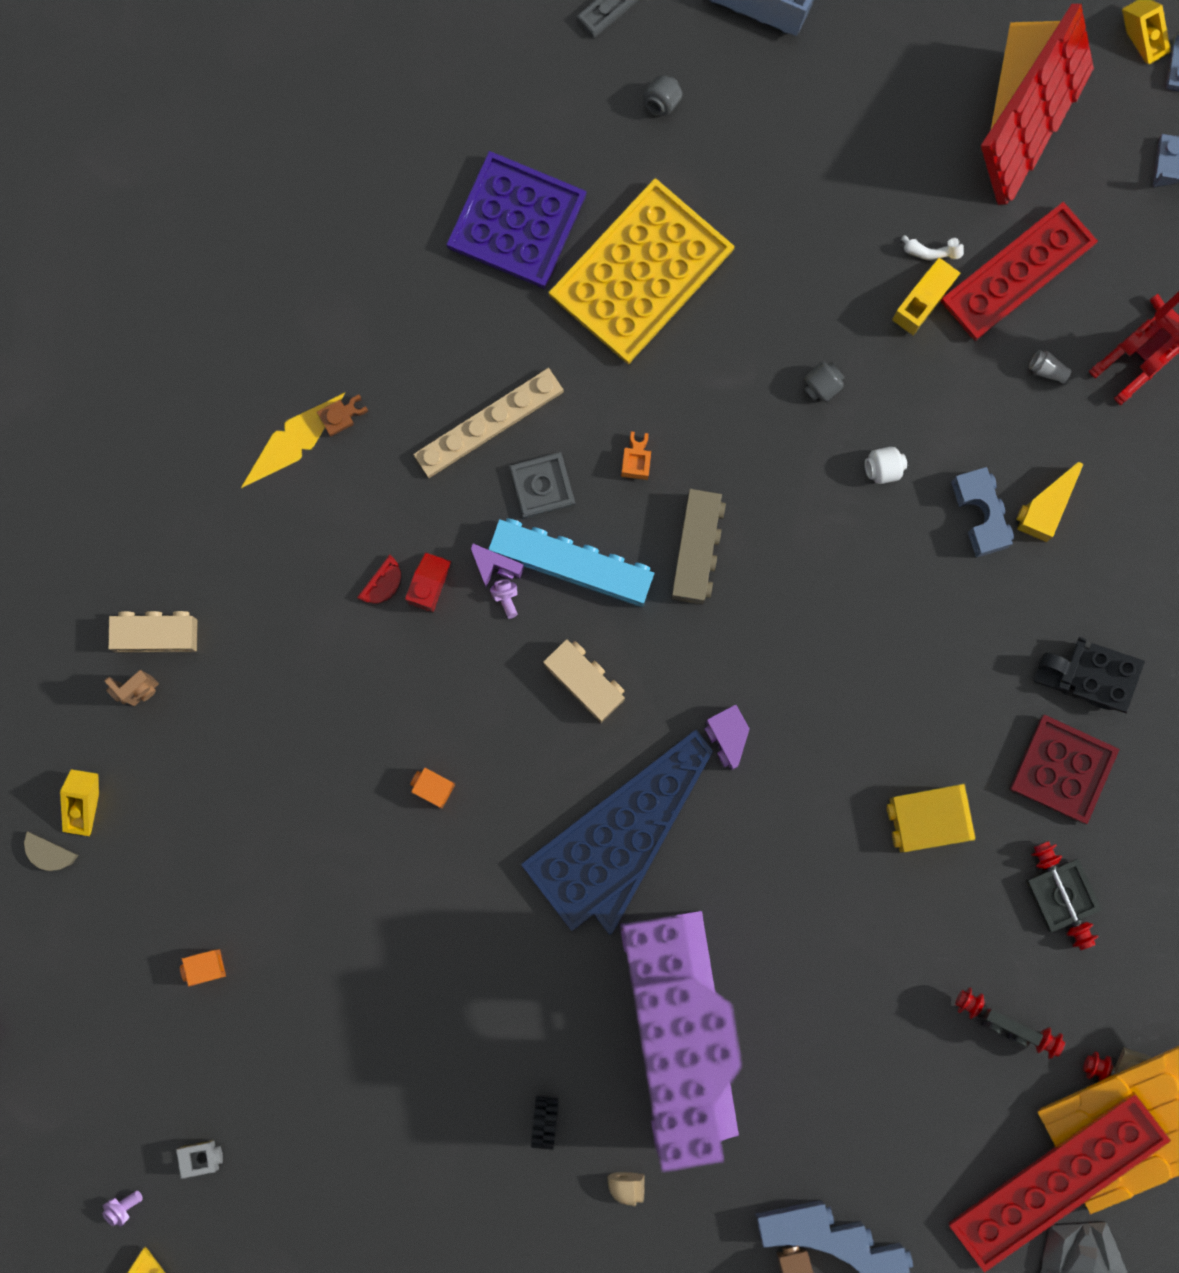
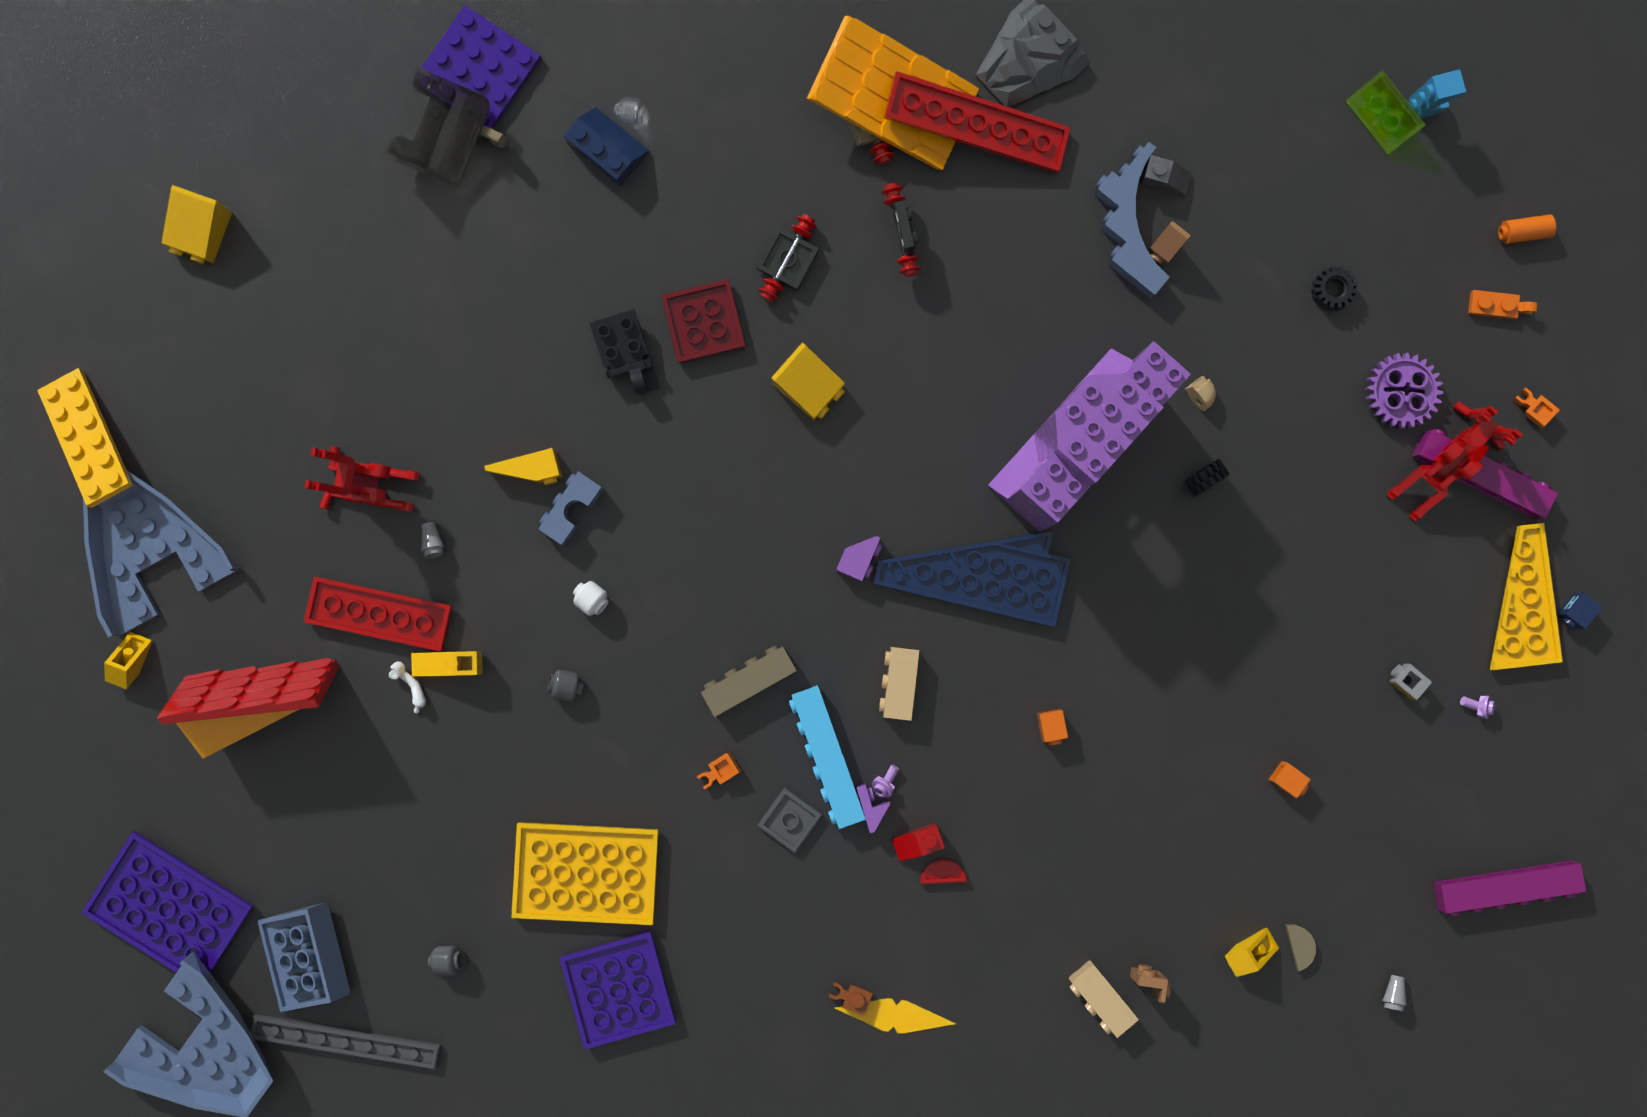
camera: 125 degrees left, 5 degrees up
tan plate [413,368,563,478] -> none

